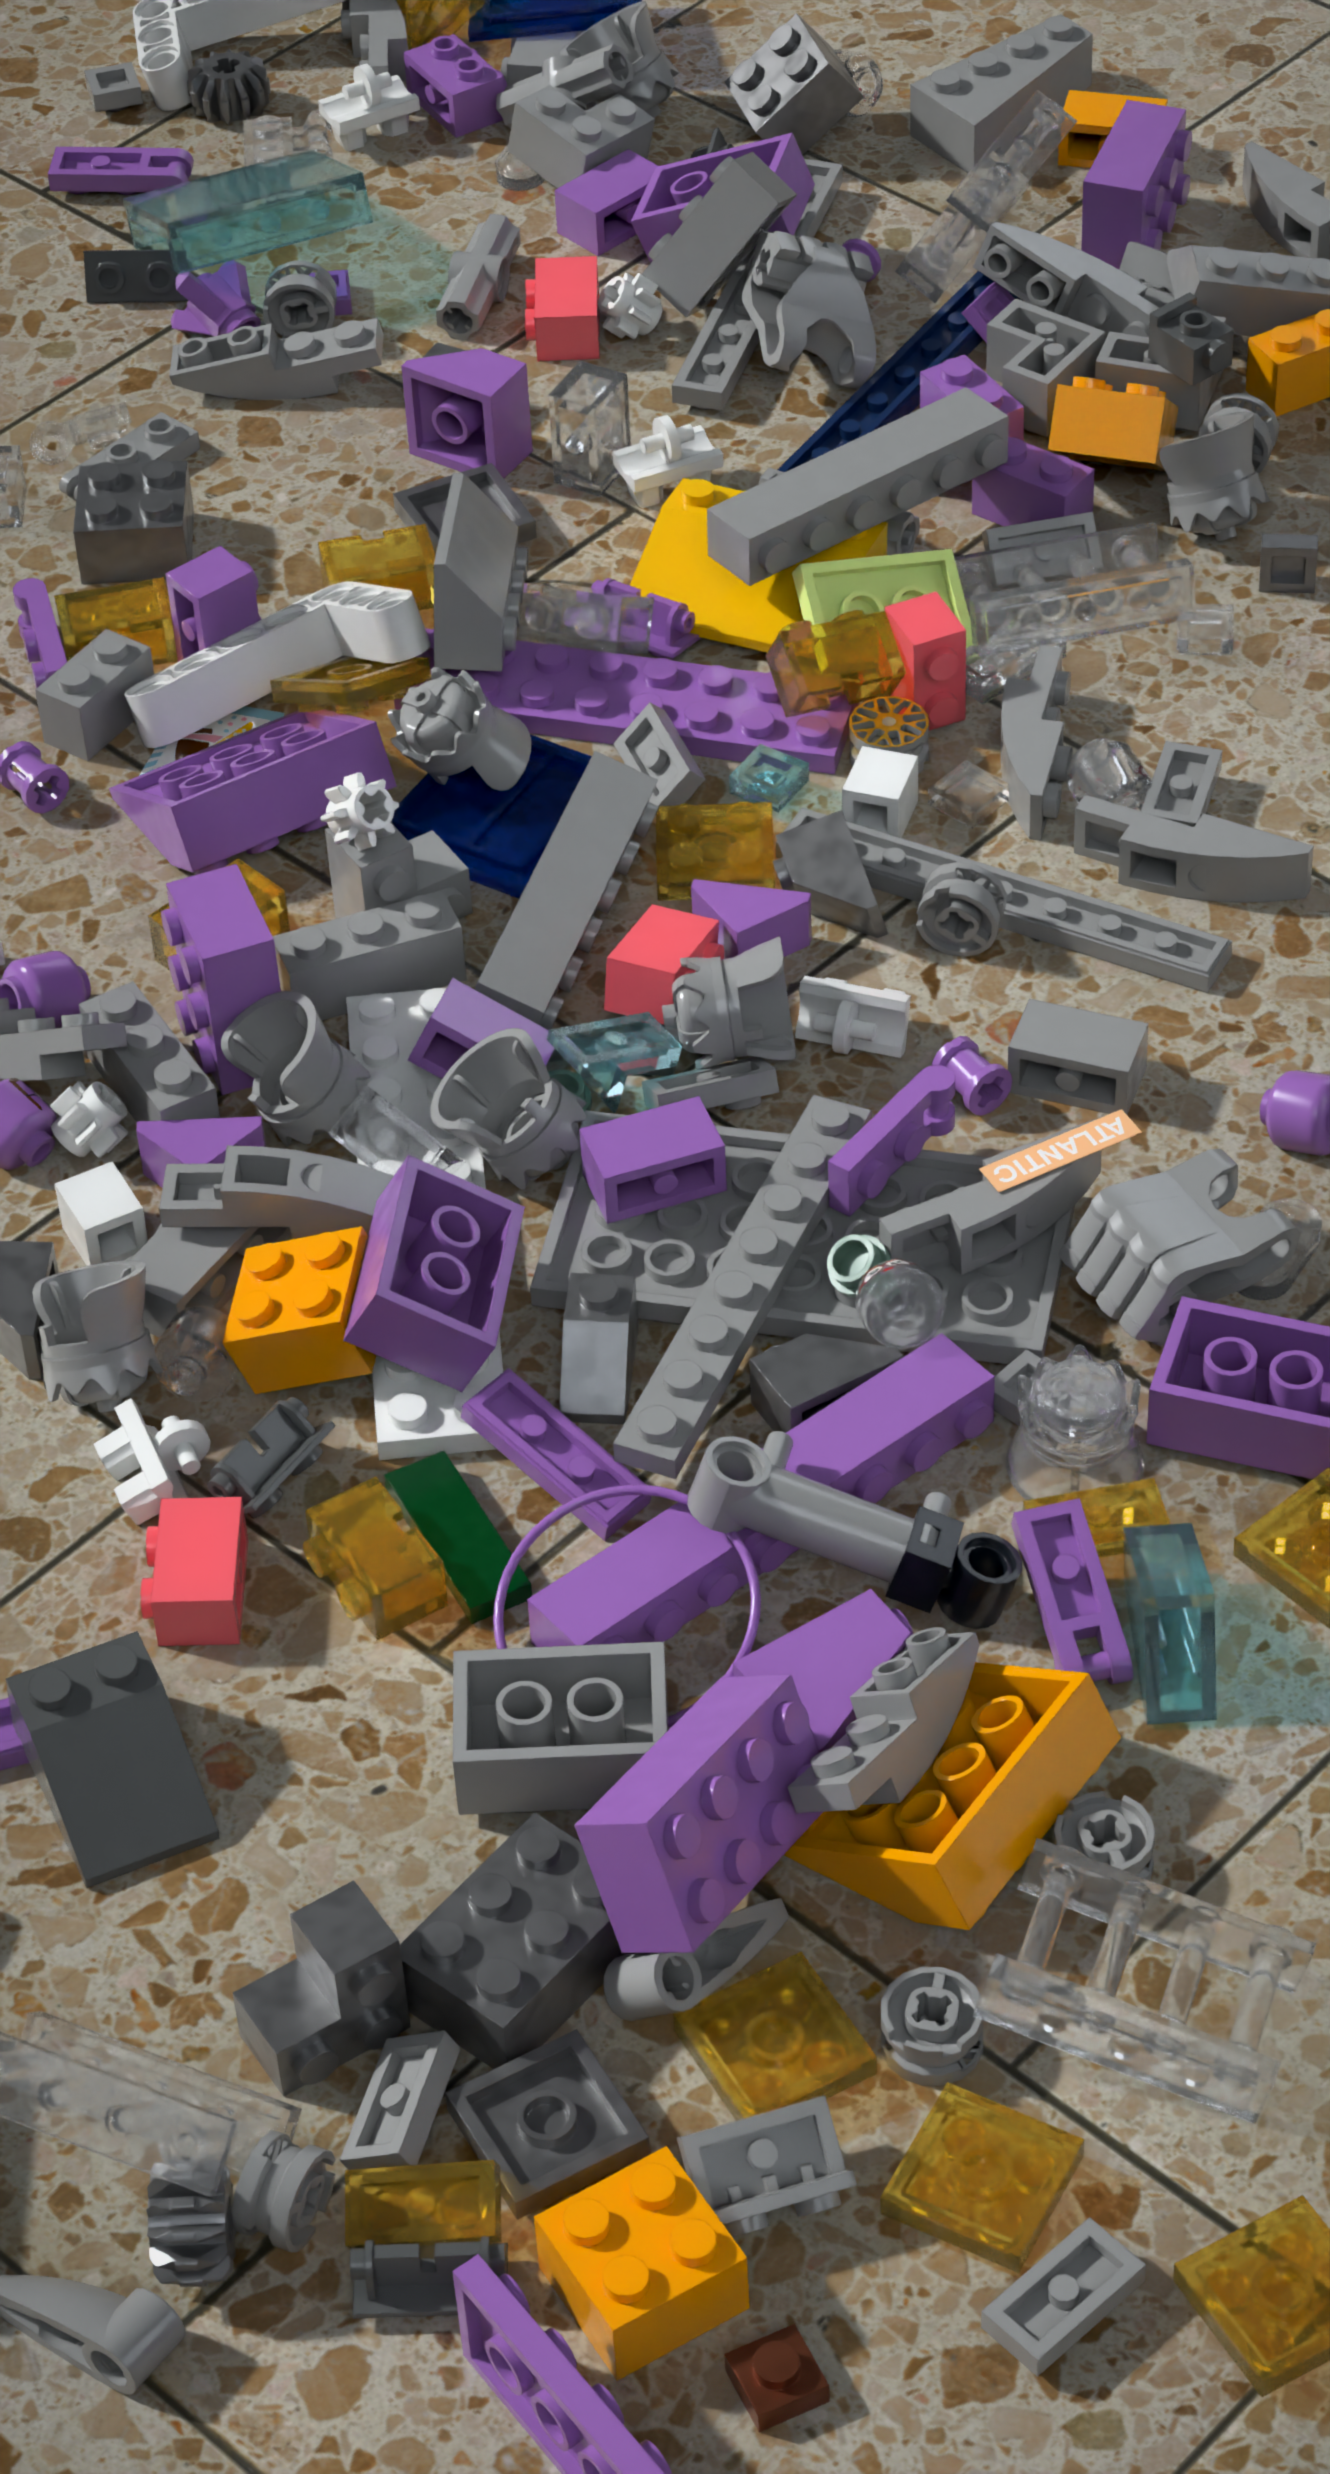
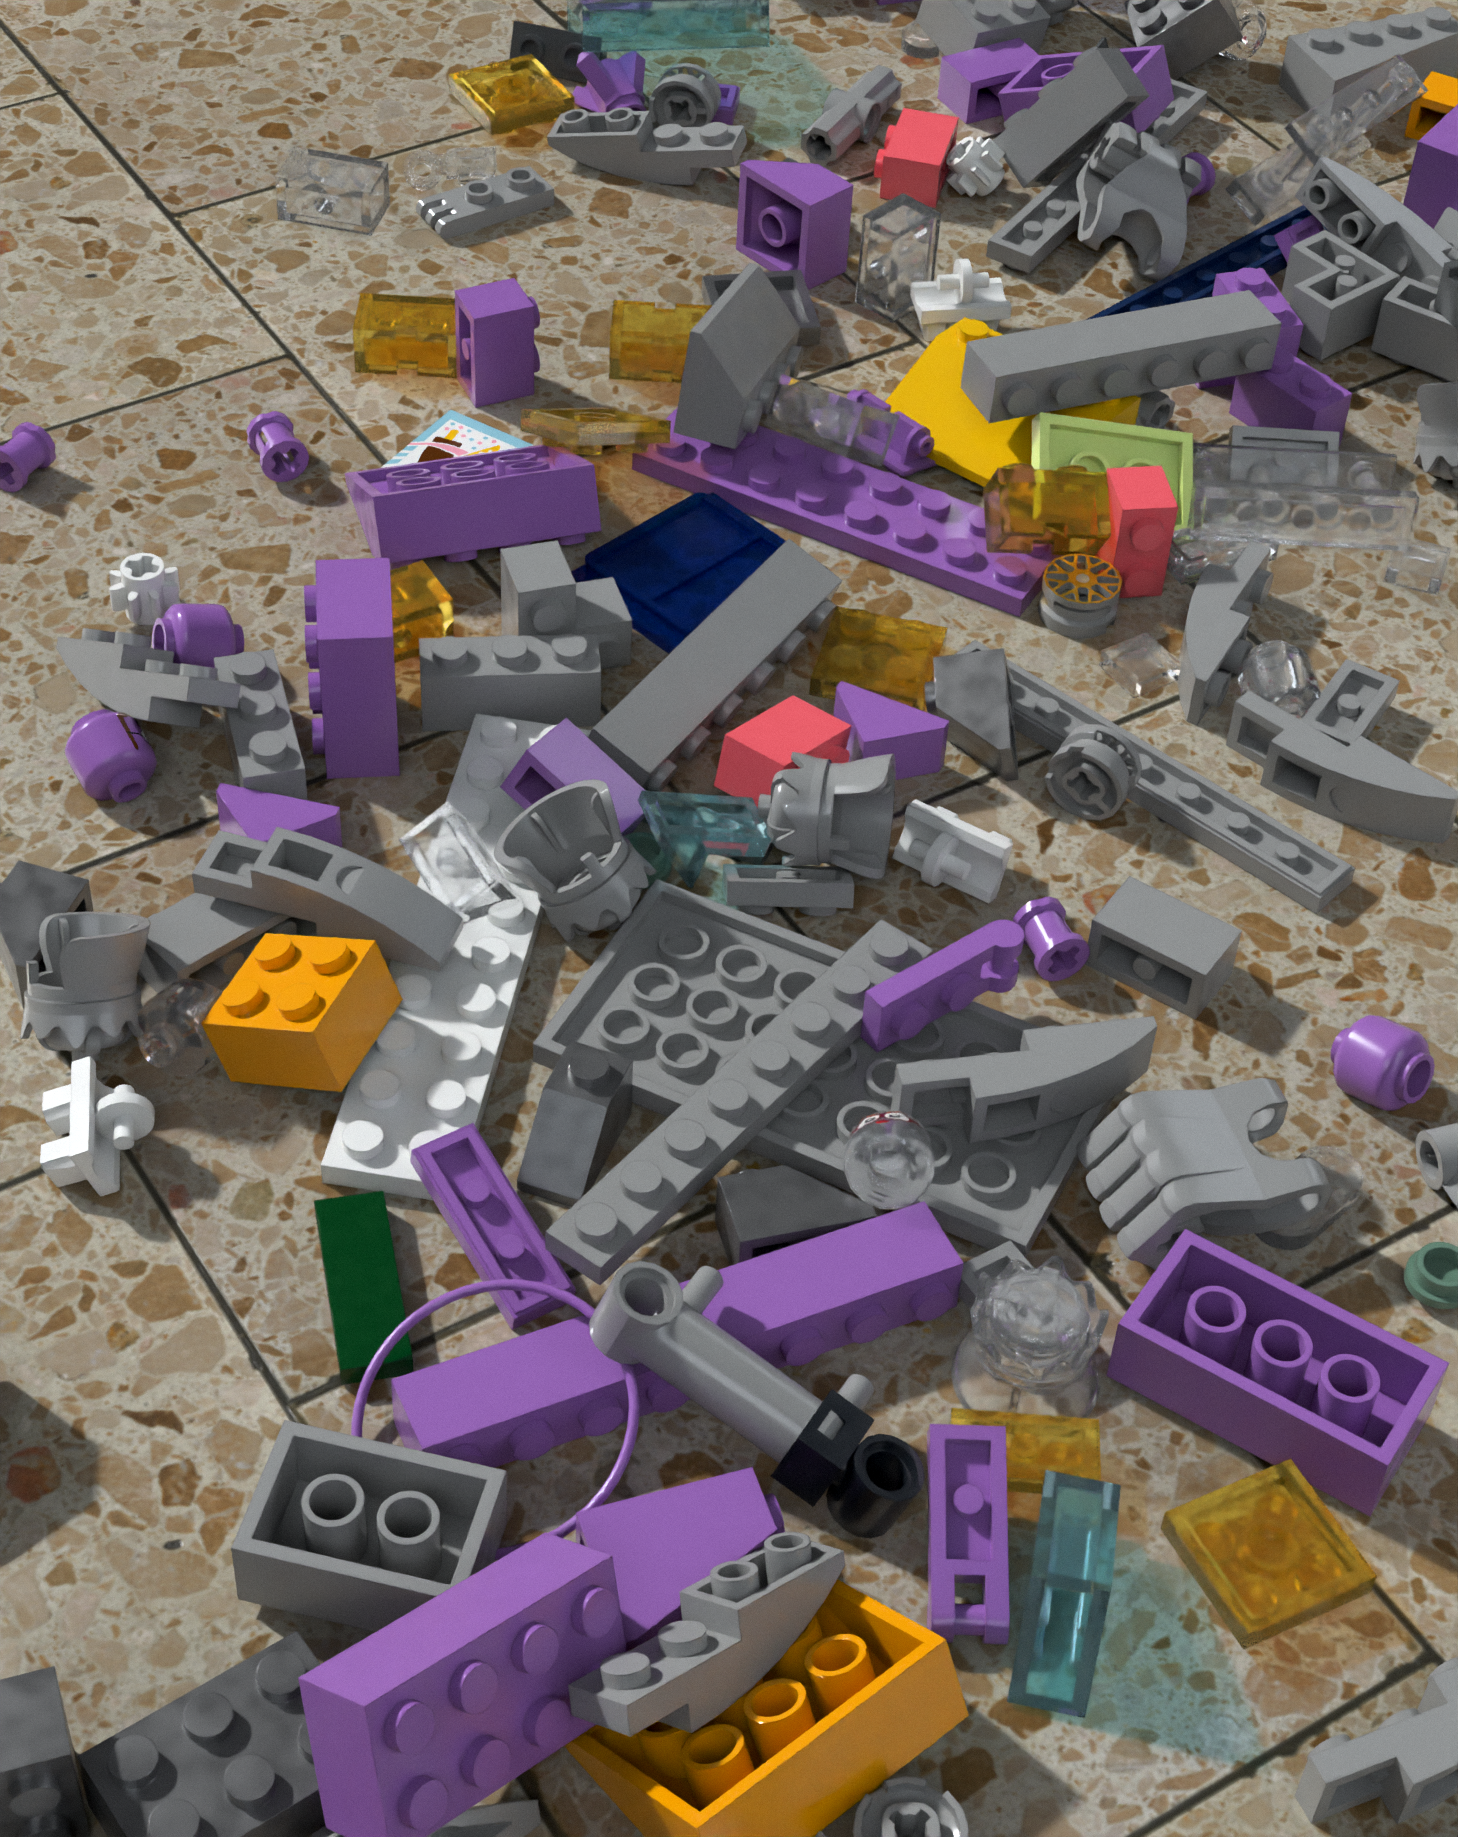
camera: 10 degrees right, 0 degrees up
medium lavender plate [13,578,67,688] -> none
light grey brick [35,629,154,761] -> none
white gear [50,1081,128,1158] -> none
white brick [55,1161,148,1266] -> none
flat silver brick [73,459,194,584] -> none
white beam [124,581,431,748] -> none
coral brick [141,1497,249,1646] -> none
dark grey hinge [207,1397,336,1519] -> none
light grey hat [221,991,371,1147] -> none
clear yellow brick [303,1476,448,1641] -> none
white gear [320,772,399,851] -> none
medium lavender brick [343,1155,525,1392] -> none
light grey hat [388,667,531,791] -> none
medium lavender brick [579,1096,727,1224] -> none
light grey plate [613,702,705,821] -> none
clear light blue plate [729,744,809,813] -> none
sand green plate [827,1234,891,1298] -> none
white brick [842,746,918,838] -> none
light nougat sticker [979,1109,1142,1192] -> none
light orange brick [1048,376,1179,471] -> none
none -> clear yellow plate [448,54,575,135]

